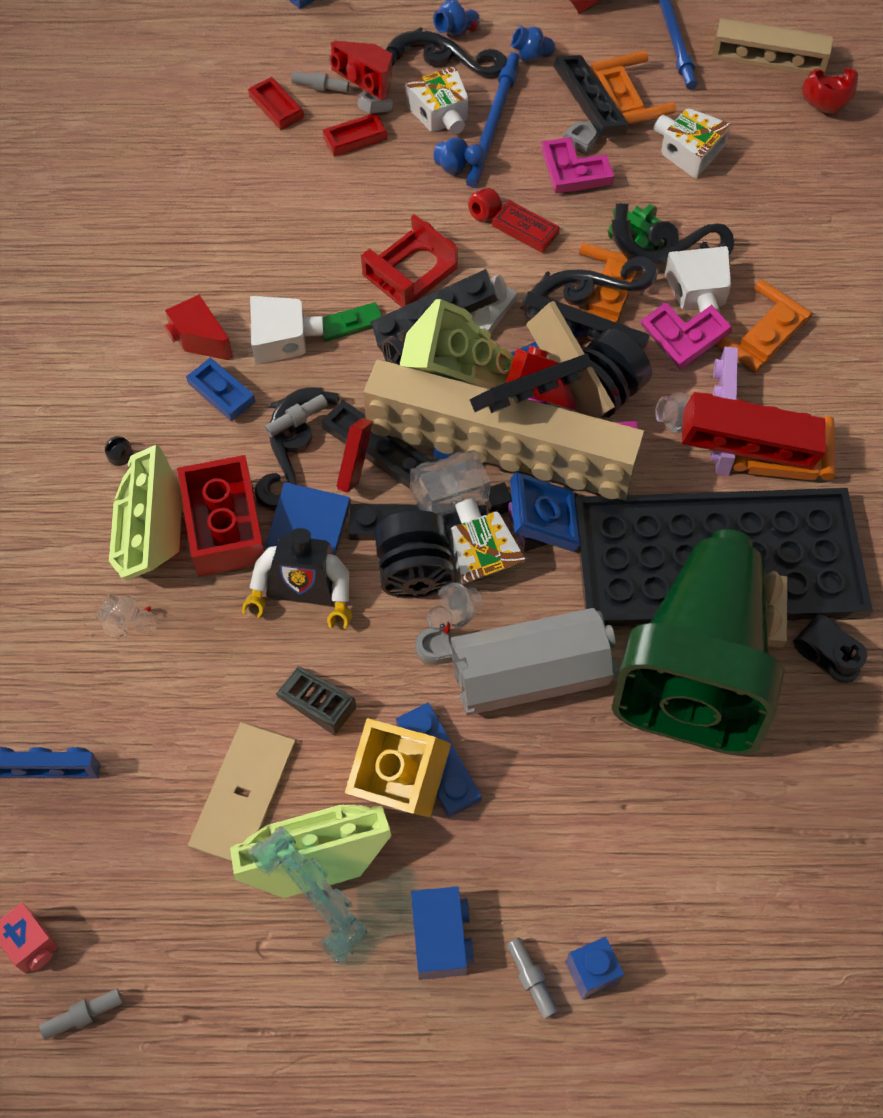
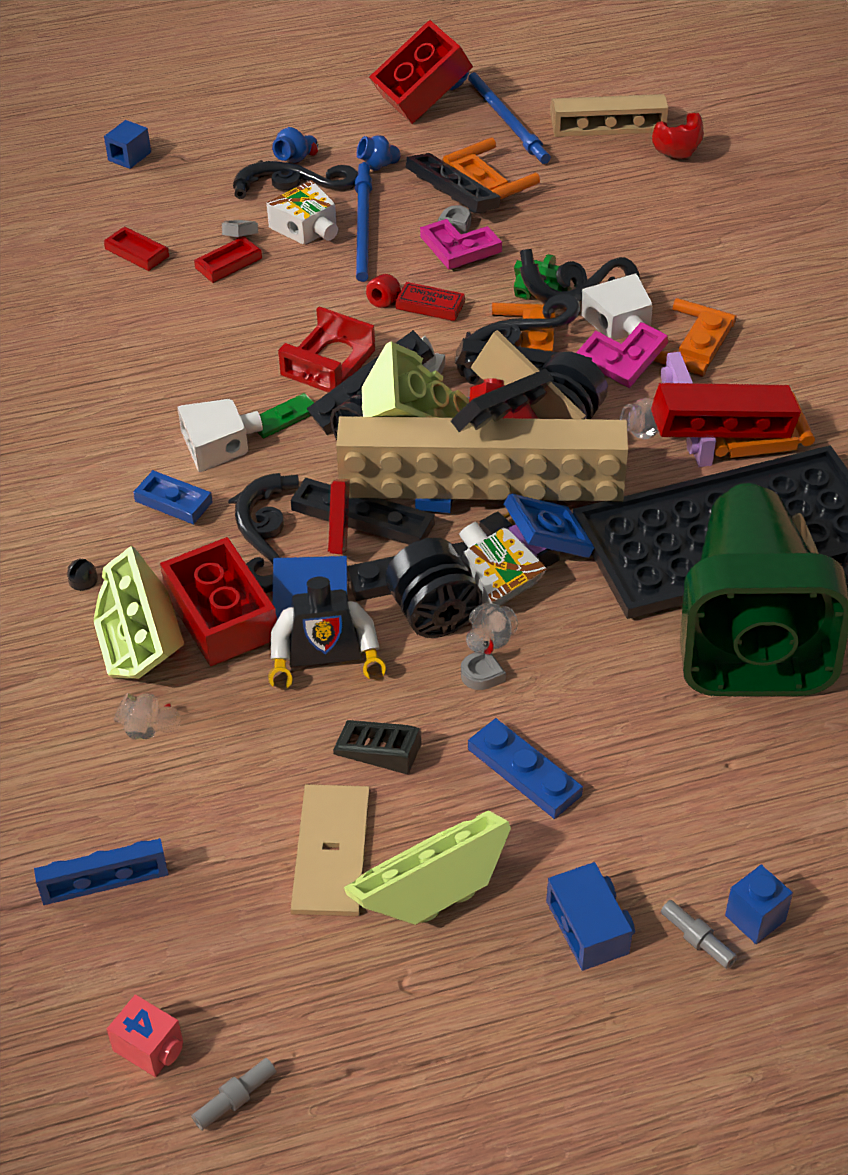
camera: 15 degrees left, 15 degrees down
red slope [164,294,233,360] -> none
clear light blue plate [247,826,368,965] -> none
light grey bar [264,394,328,437] -> none
light grey bar [291,71,350,93] -> none
red slope [330,40,392,101] -> none
yellow brick [345,718,451,818] -> none
clear brick [410,449,491,516] -> none
blue animal [434,137,485,175] -> none
light grey brick [450,608,619,716] -> none
white torso [654,109,731,179] -> none

